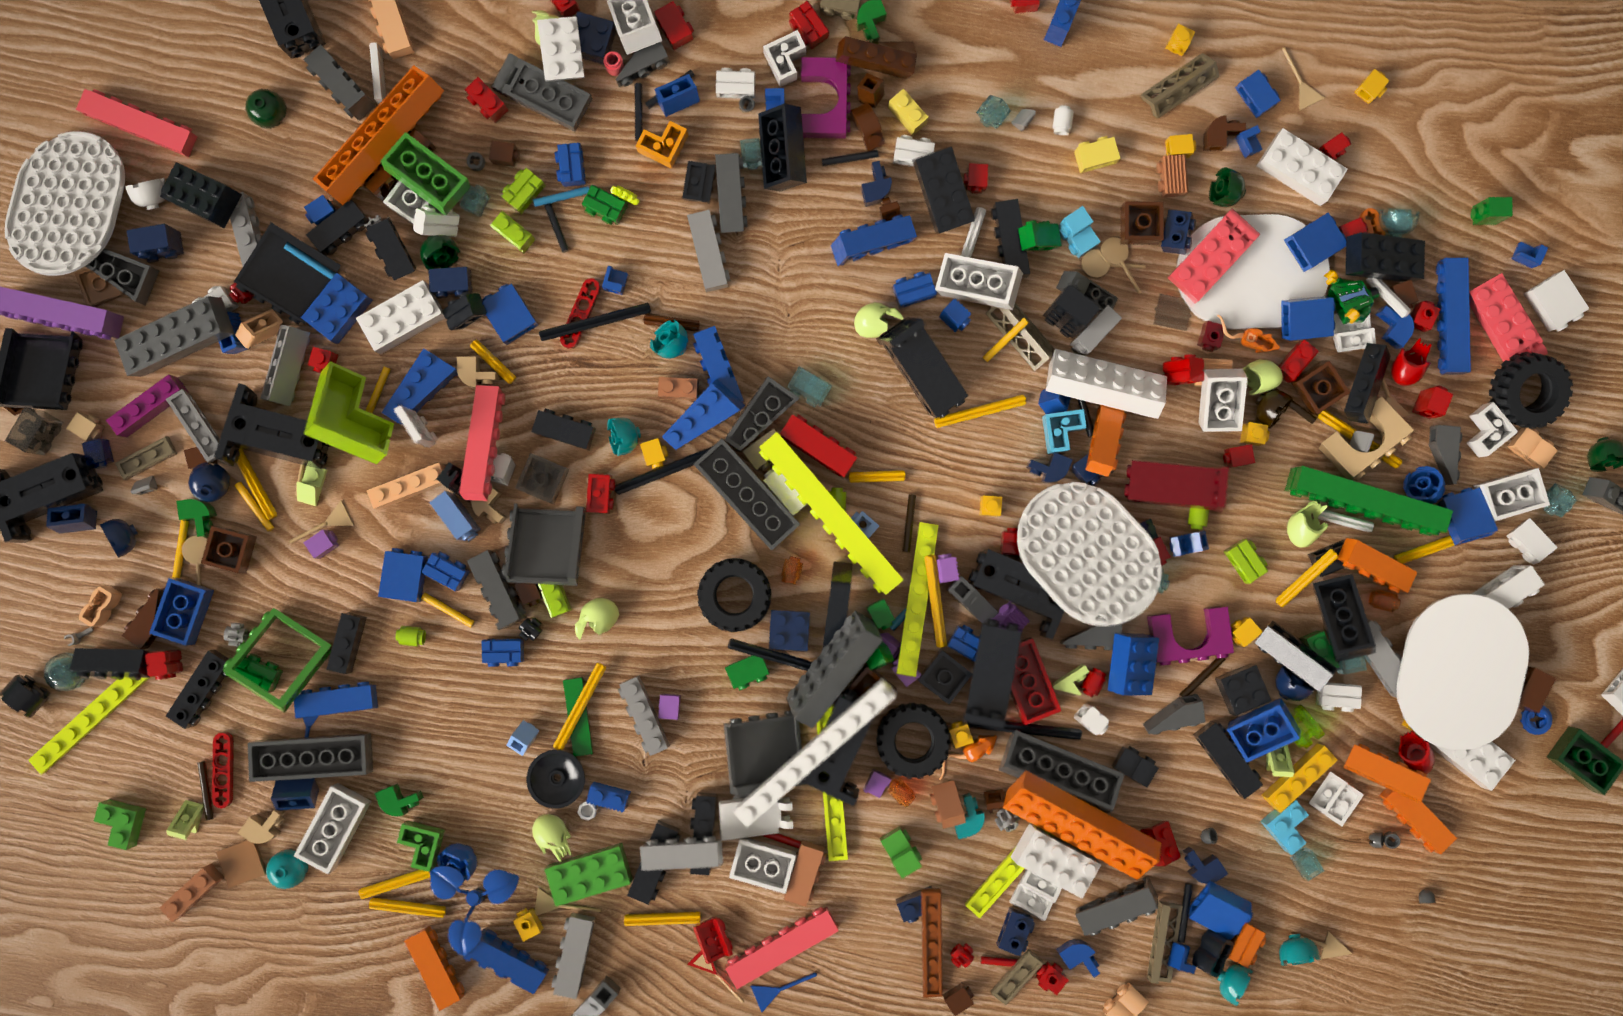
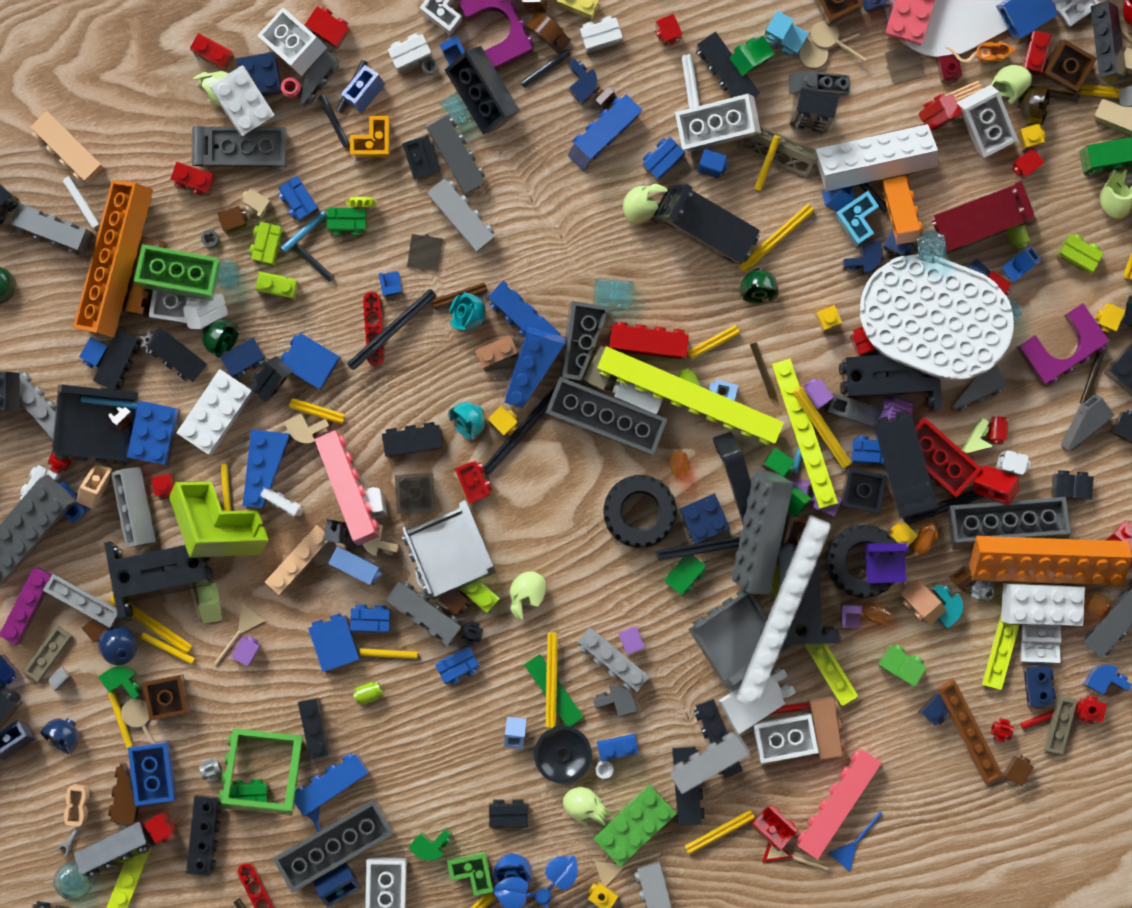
camera: 25 degrees left, 0 degrees up
black brick [912,146,975,234] -> none
light grey brick [1070,305,1122,356] -> none
blue brick [1108,633,1159,696] -> none
none -> tile [109,407,134,433]
none -> tan brick [240,188,272,219]
none -> clear smoke piece [407,234,443,272]
none -> black brick [489,799,528,828]
none -> dark grey brick [593,685,637,716]
none -> dark green cylinder [740,268,779,303]
none -> dark purple bracket [866,543,908,583]
none -> clear light blue brick [917,231,947,264]
none -> red brick [973,465,1020,506]
none -> clear orange brick [1084,592,1110,617]

